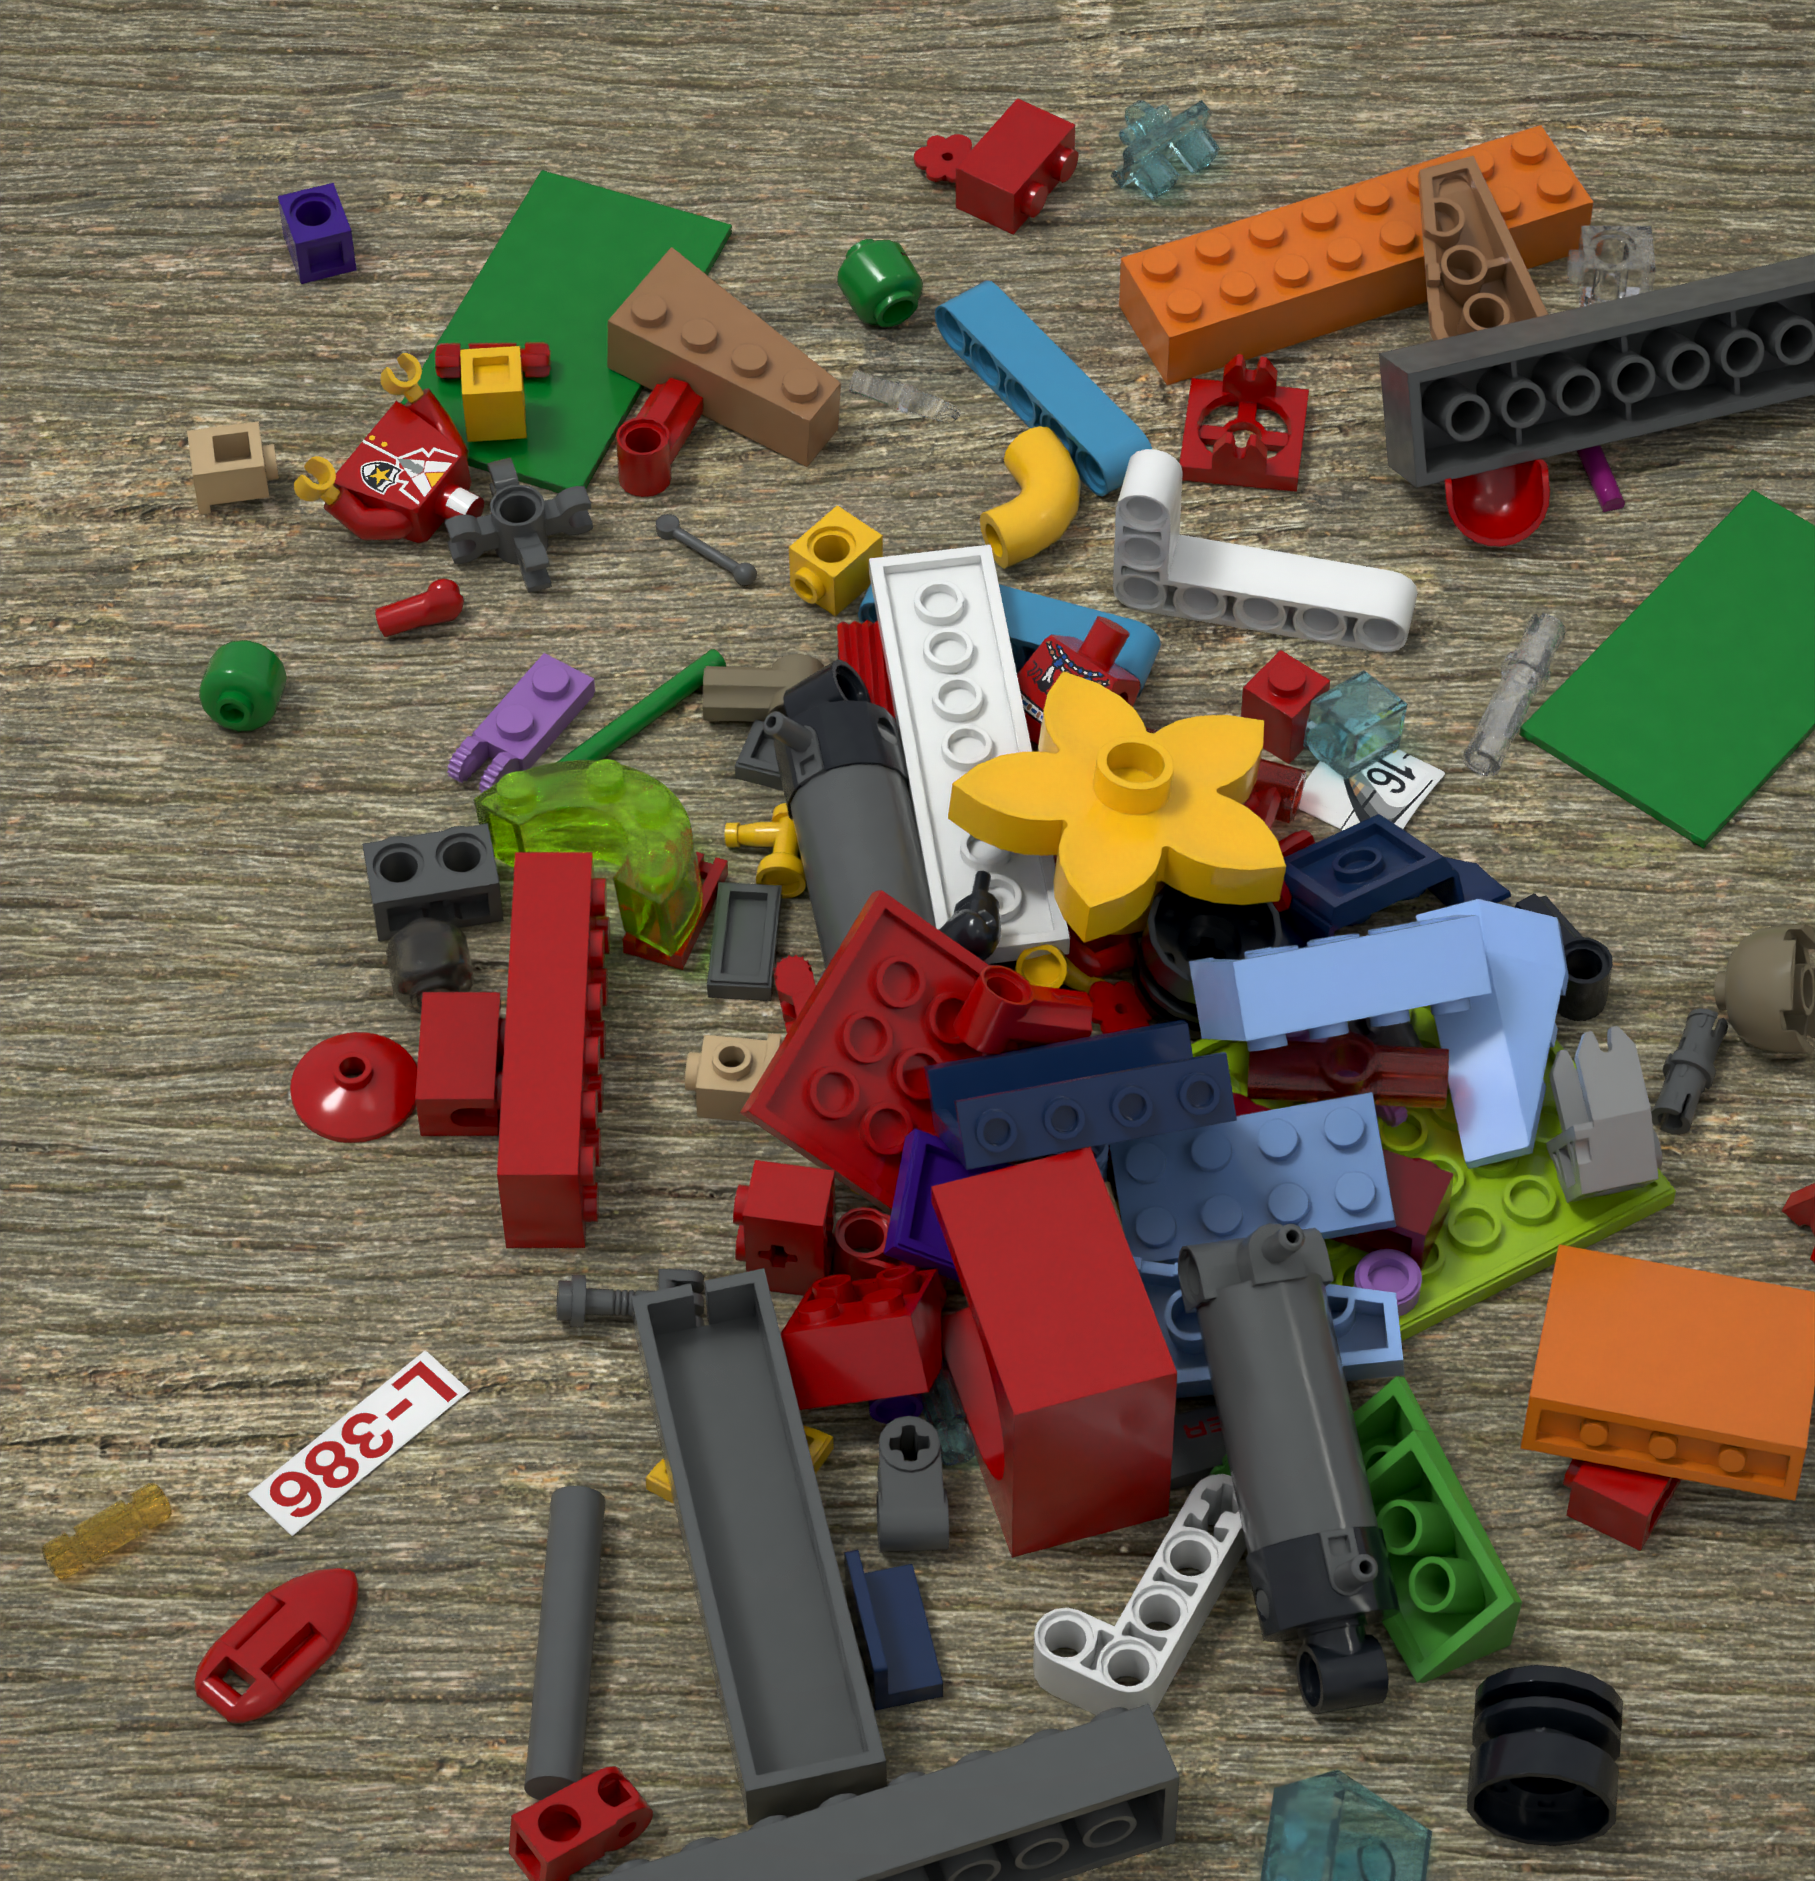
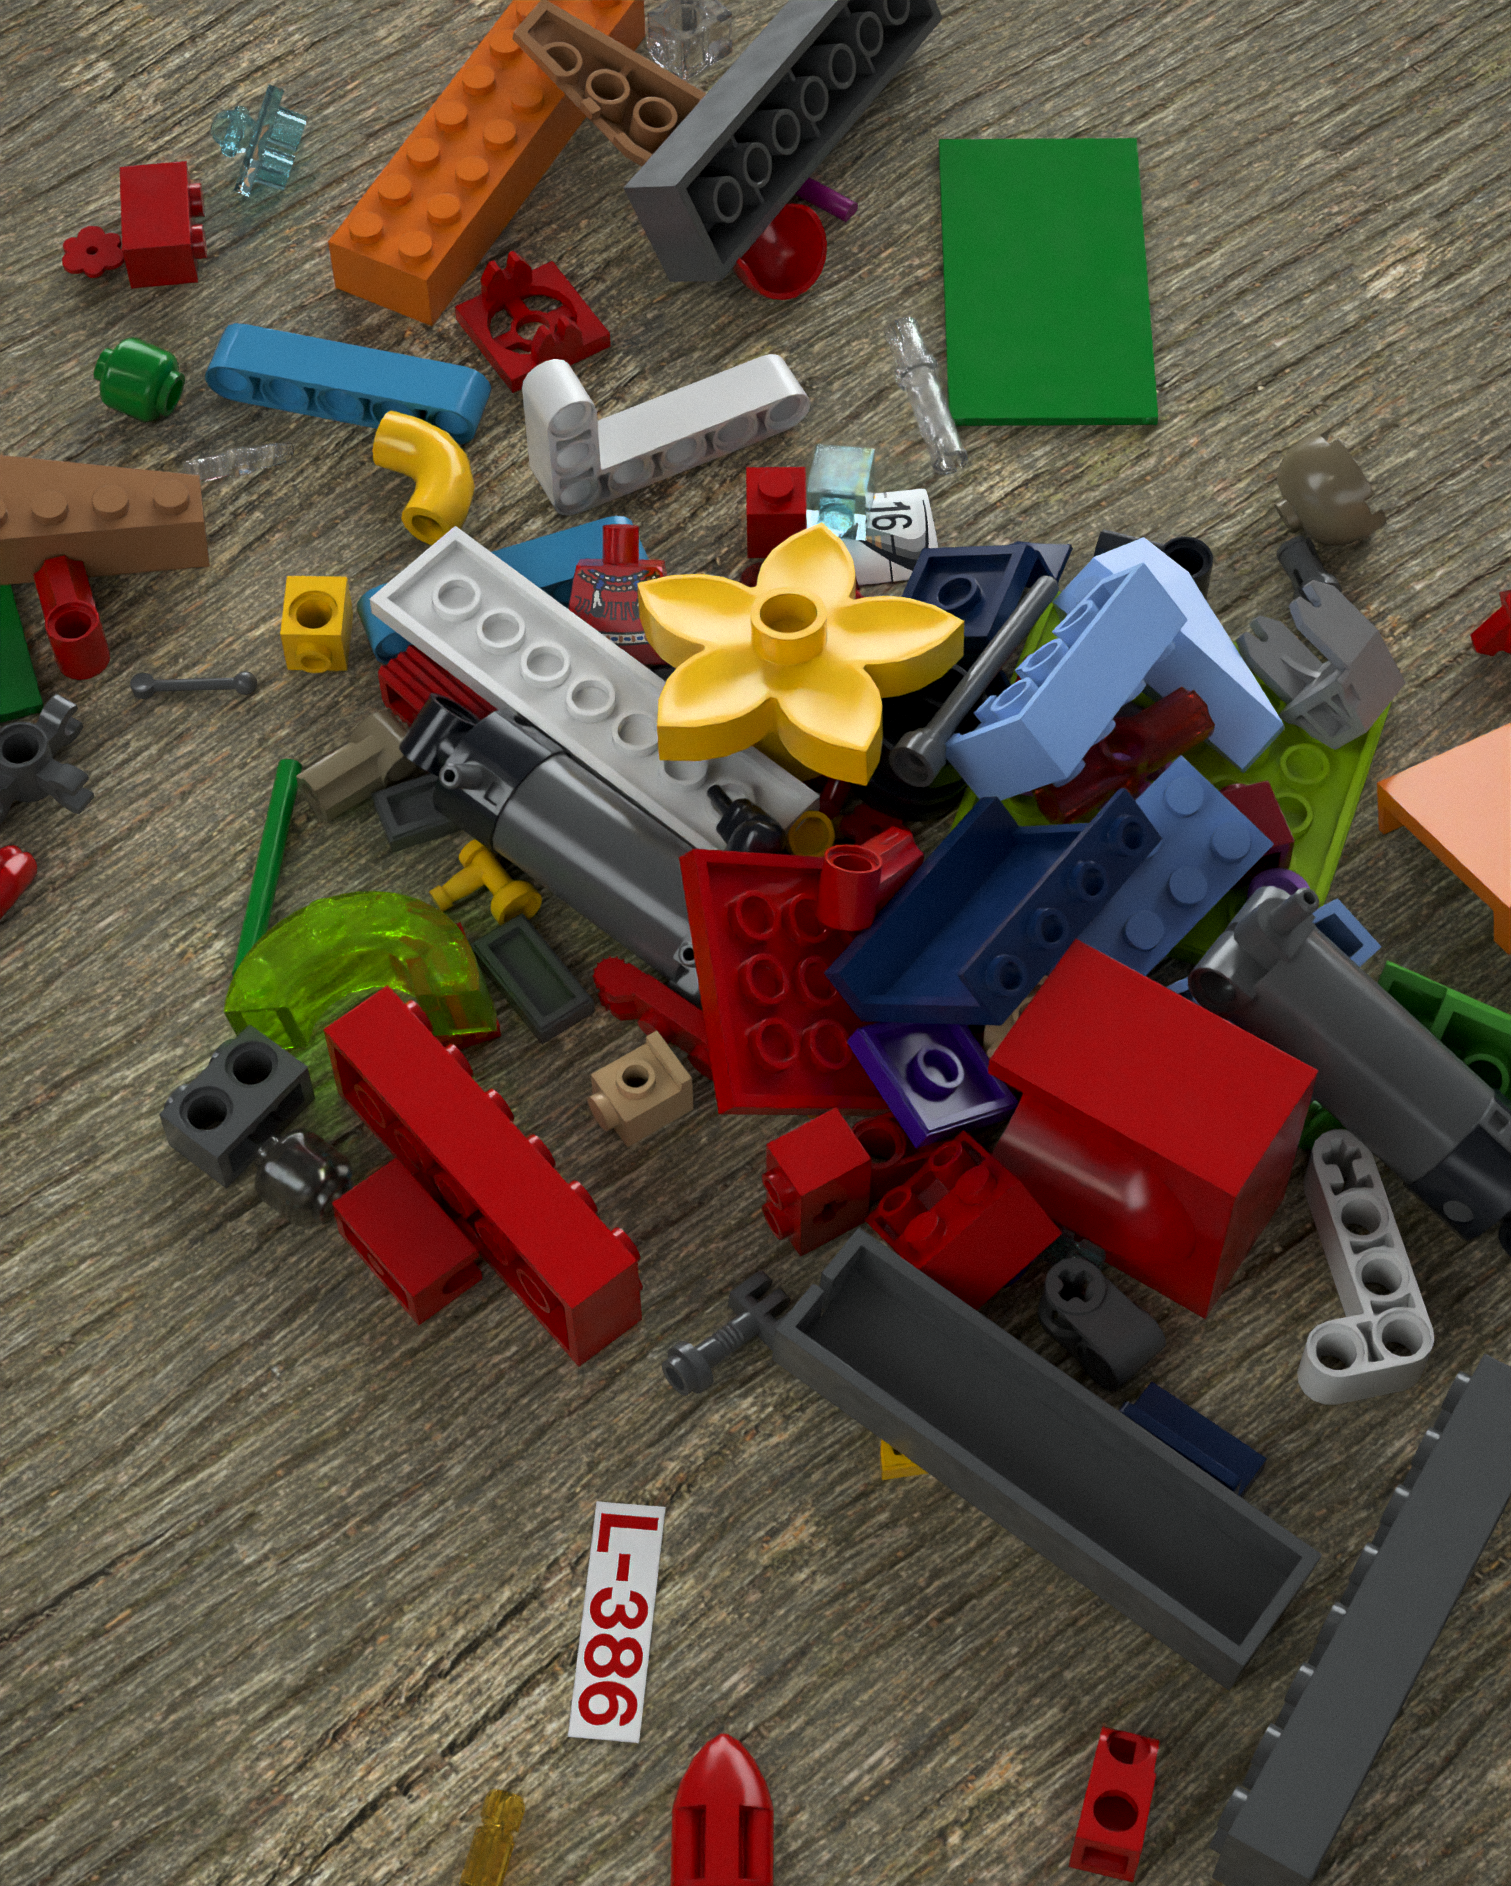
camera: 40 degrees left, 5 degrees up
red dish [290,1032,417,1143] -> none
medium lavender hinge [447,653,595,799] -> none
dark grey piece [524,1486,606,1800] -> none
none -> dark grey piece [889,576,1059,787]

